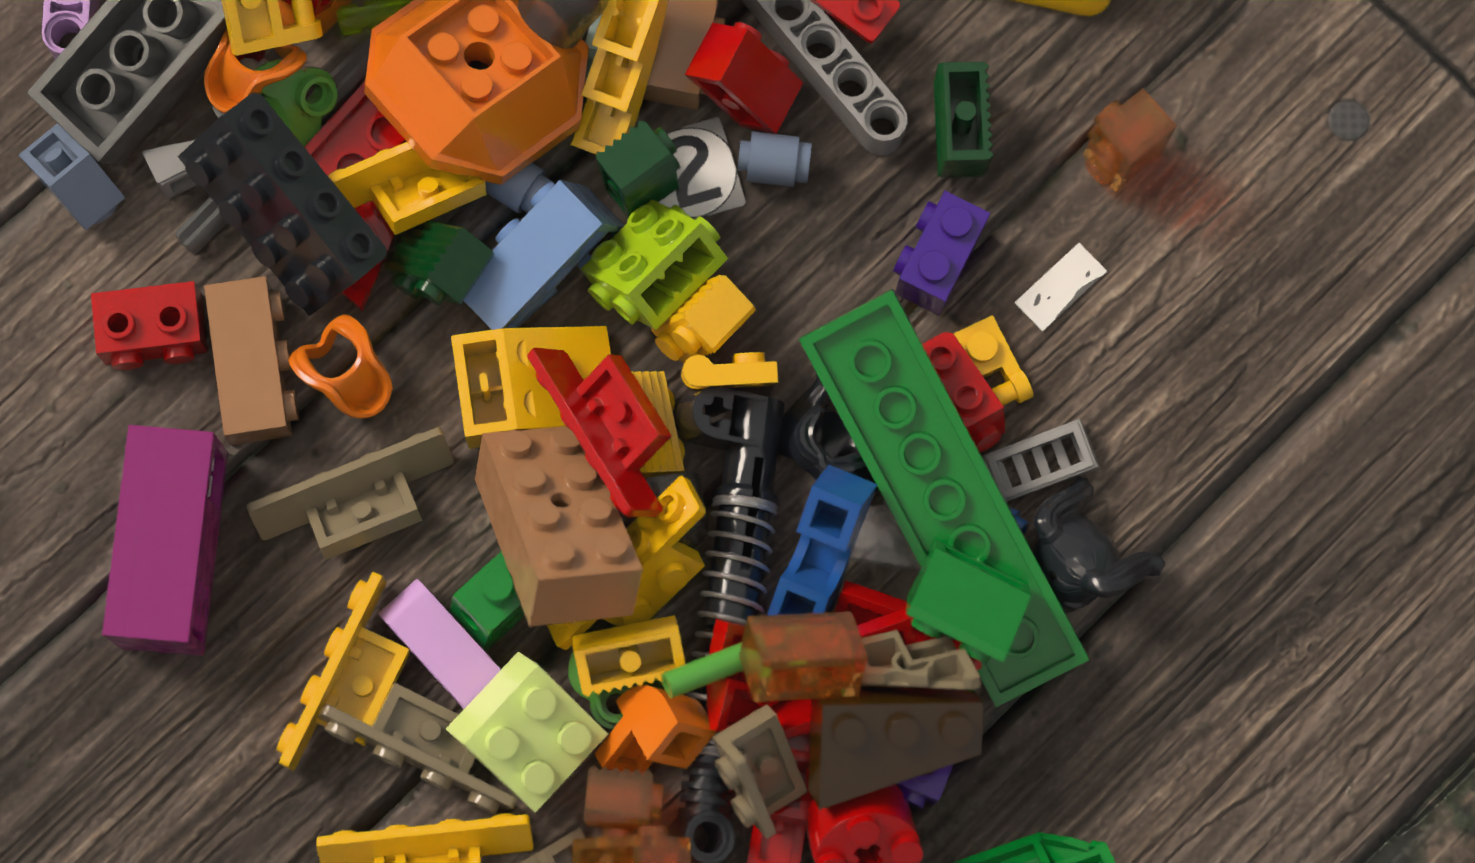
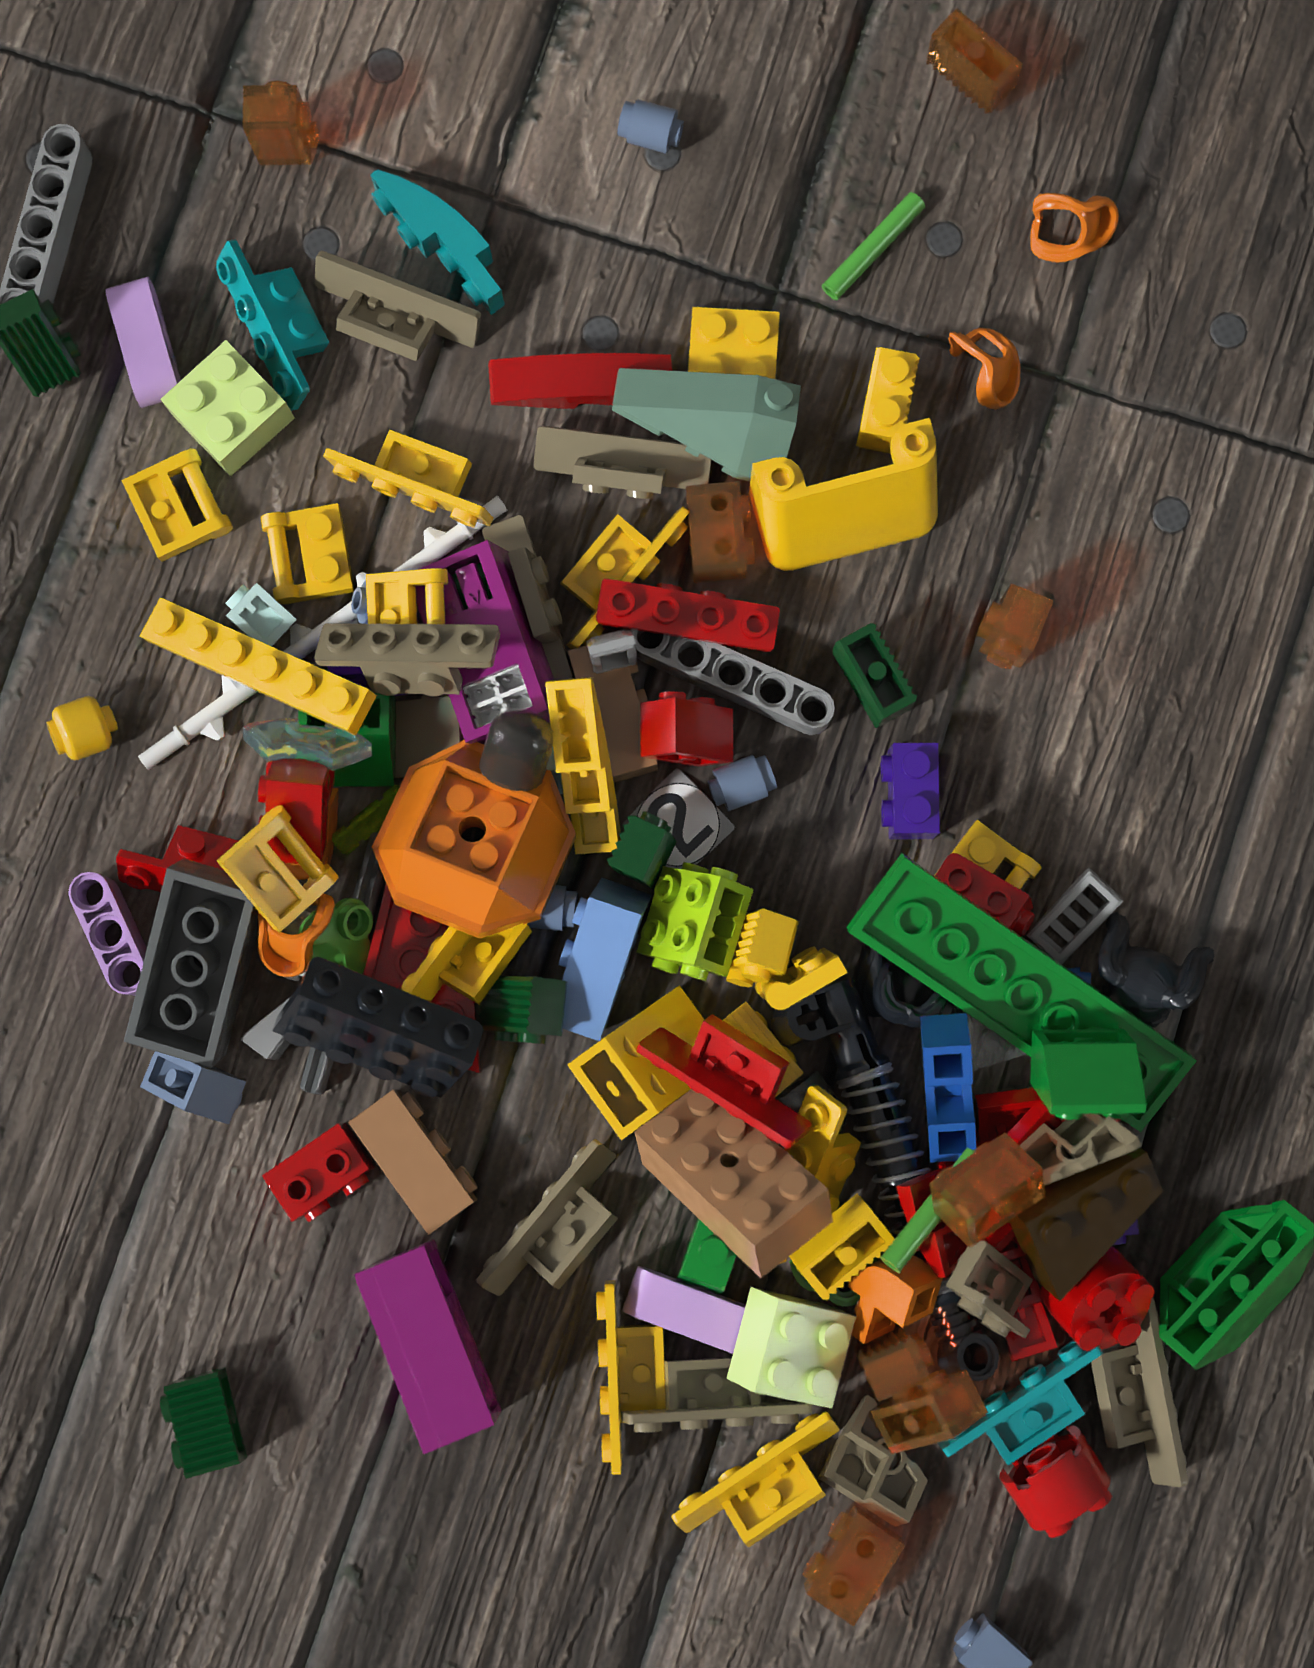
camera: 15 degrees left, 5 degrees up
orange piece [288,314,392,419] -> none
white sticker [1014,243,1107,331] -> none

